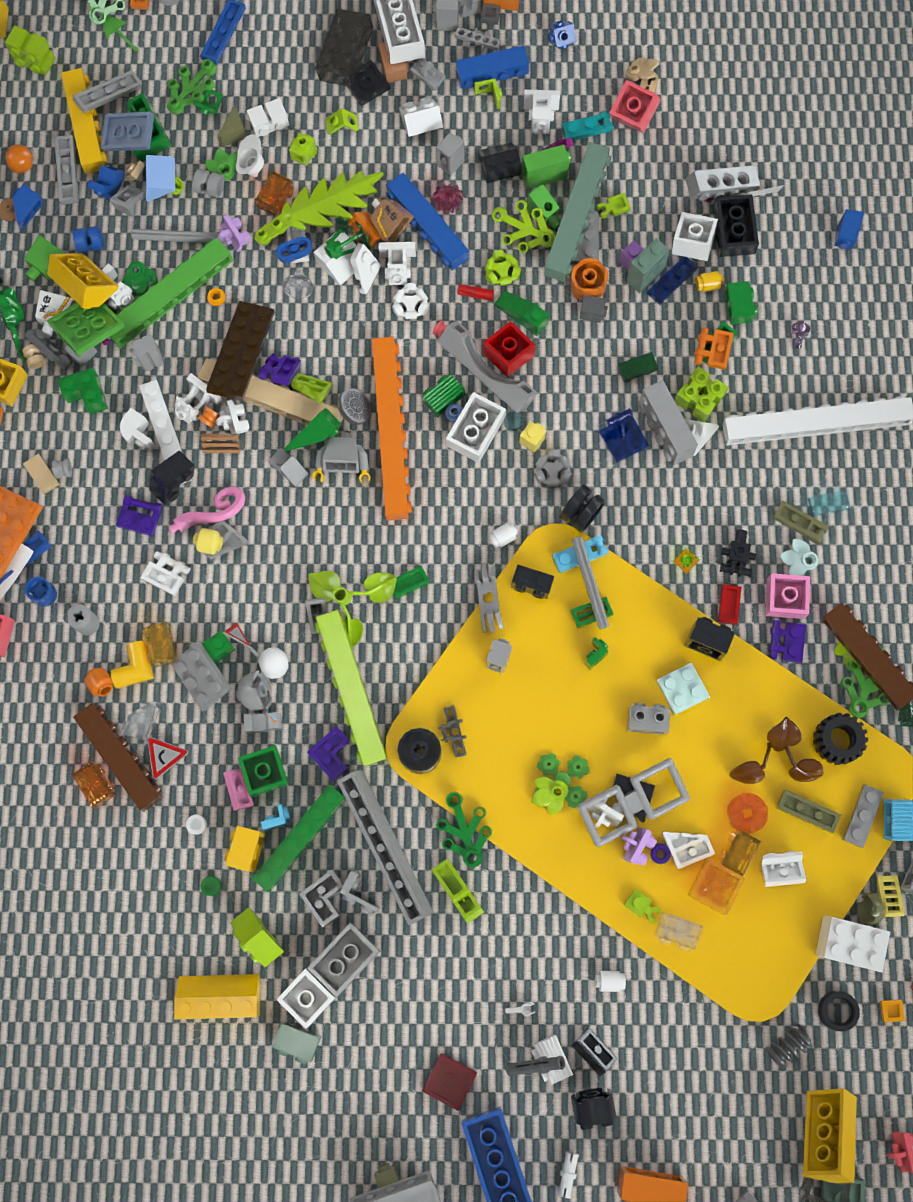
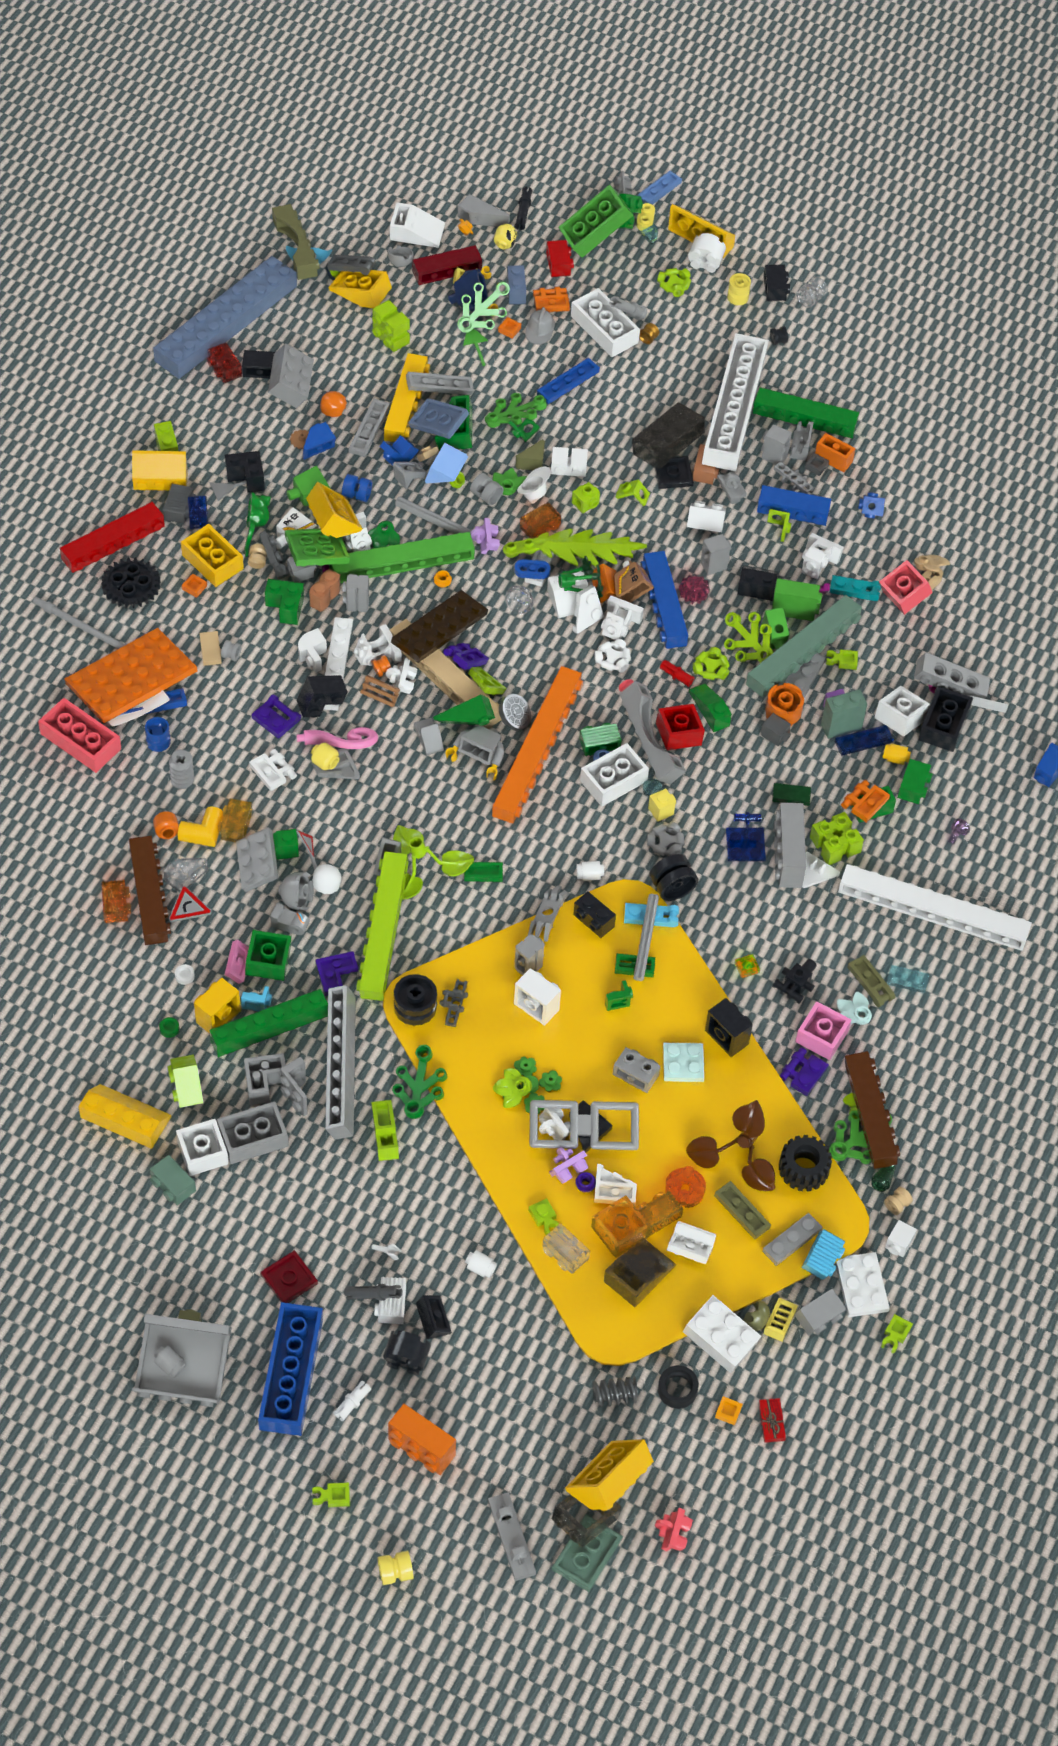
camera: 20 degrees right, 20 degrees down
red tile [718,584,742,625] -> none
none -> nougat brick [309,569,340,612]
none -> white brick [514,968,561,1026]
none -> clear smoke slope [604,1239,676,1307]

